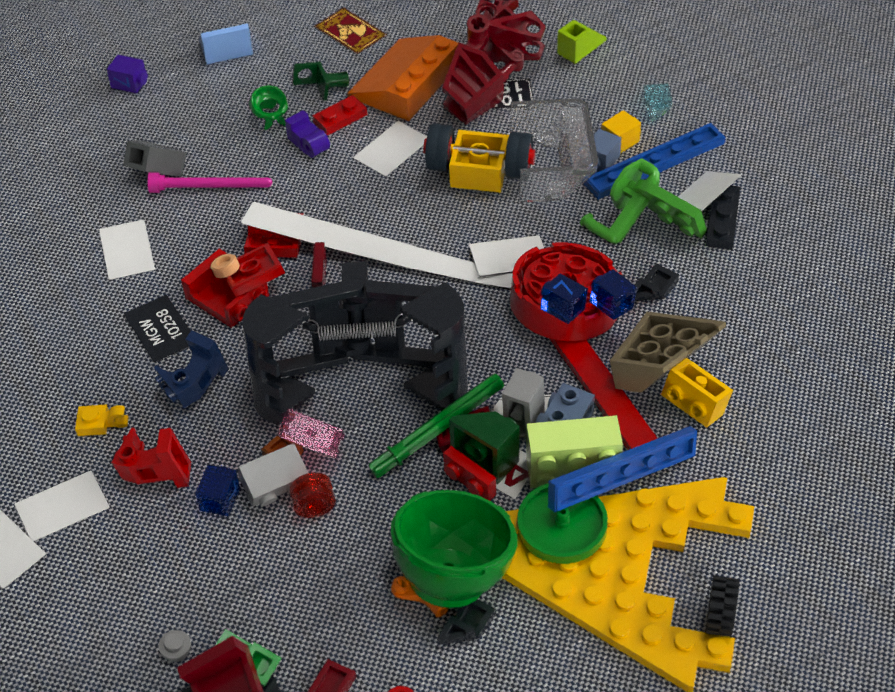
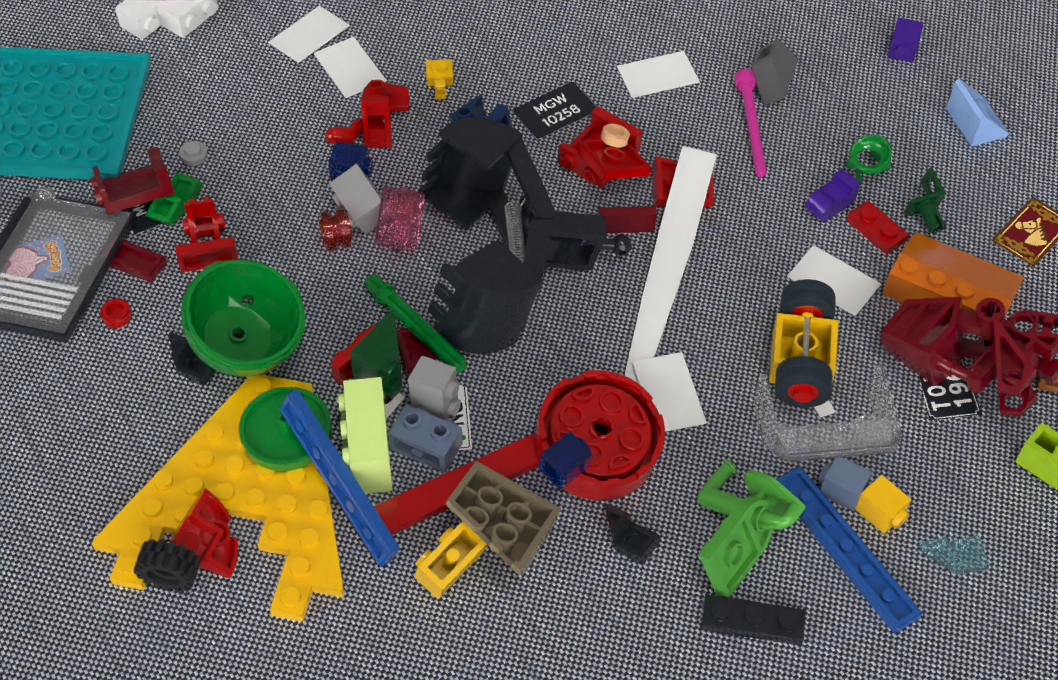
camera: 85 degrees right, 5 degrees up
clear blue brick [540,273,588,324] -> none
white sticker [678,171,742,211] -> none
none -> red brick [170,488,238,578]
none -> red tile [175,196,239,272]
none -> red arm [325,119,363,145]

